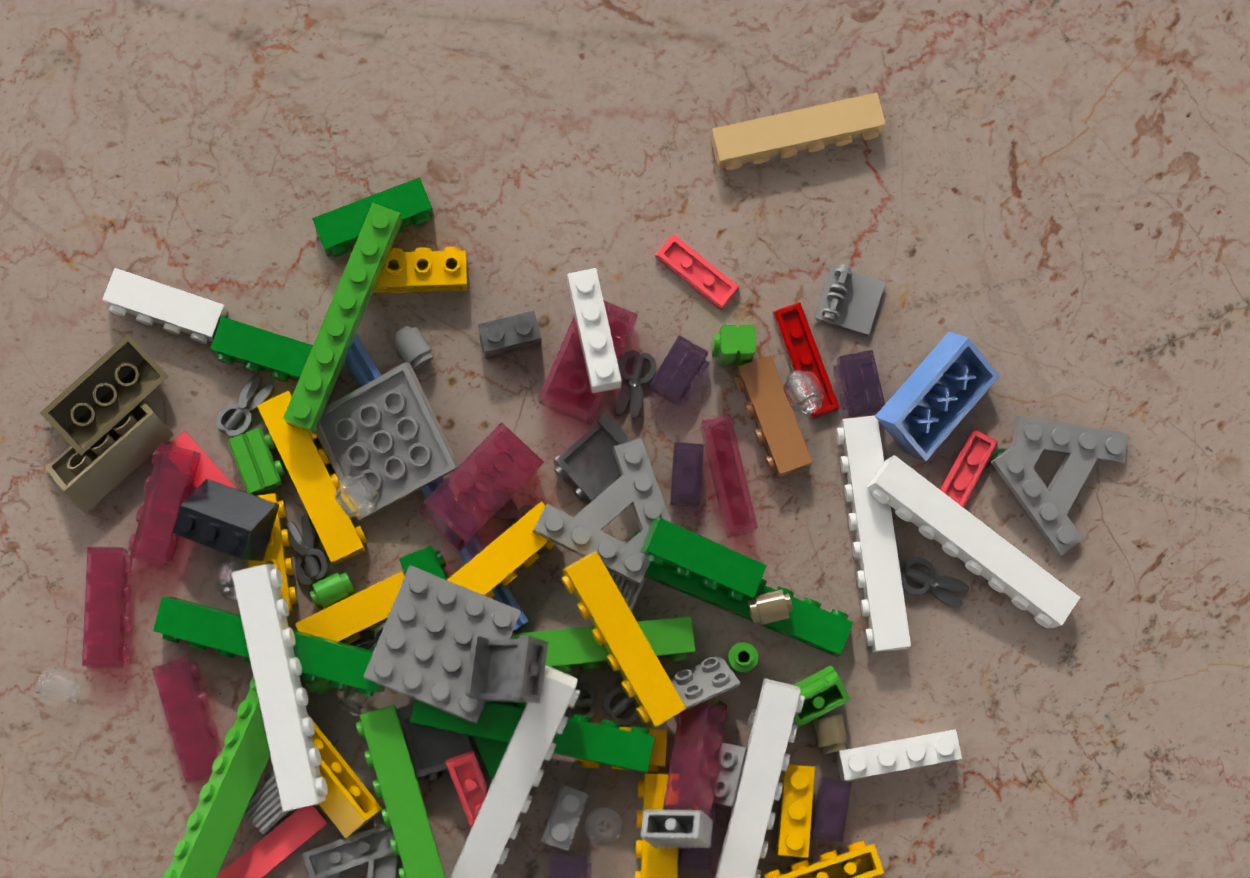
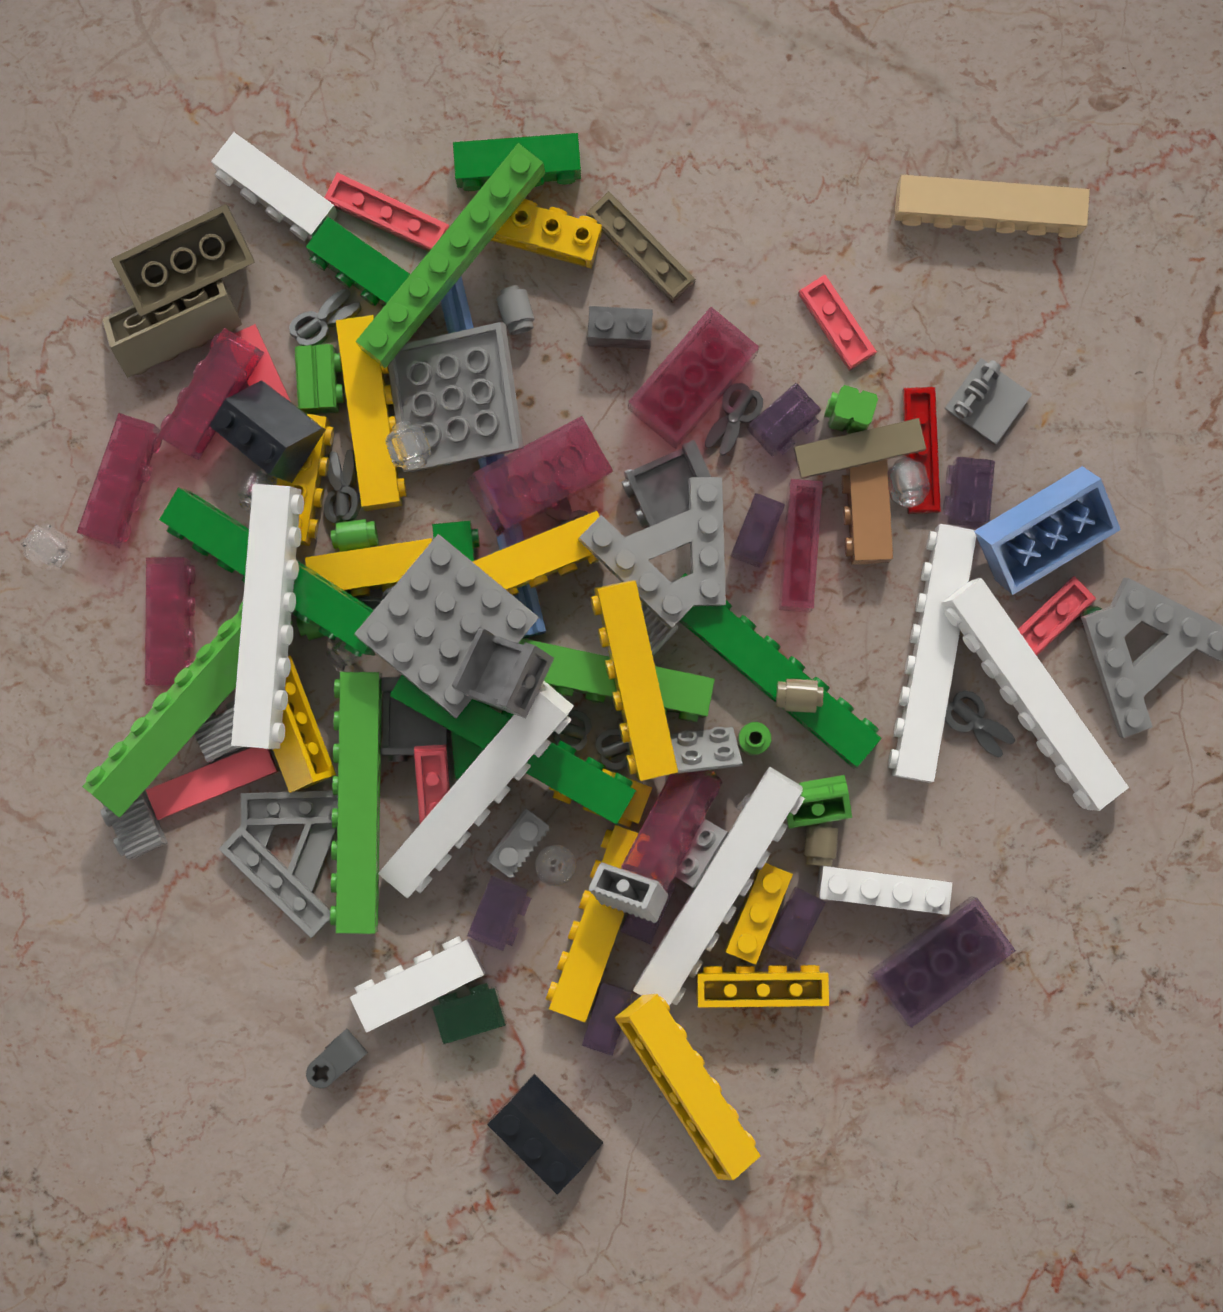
camera: 25 degrees right, 5 degrees up
white brick [567,268,621,394] -> none
green brick [640,518,767,602] -> none
none -> coral tile [324,172,450,252]
none -> dark tan tile [586,191,696,303]
none -> dark tan tile [793,418,926,479]
none -> clear purple brick [868,897,1016,1028]

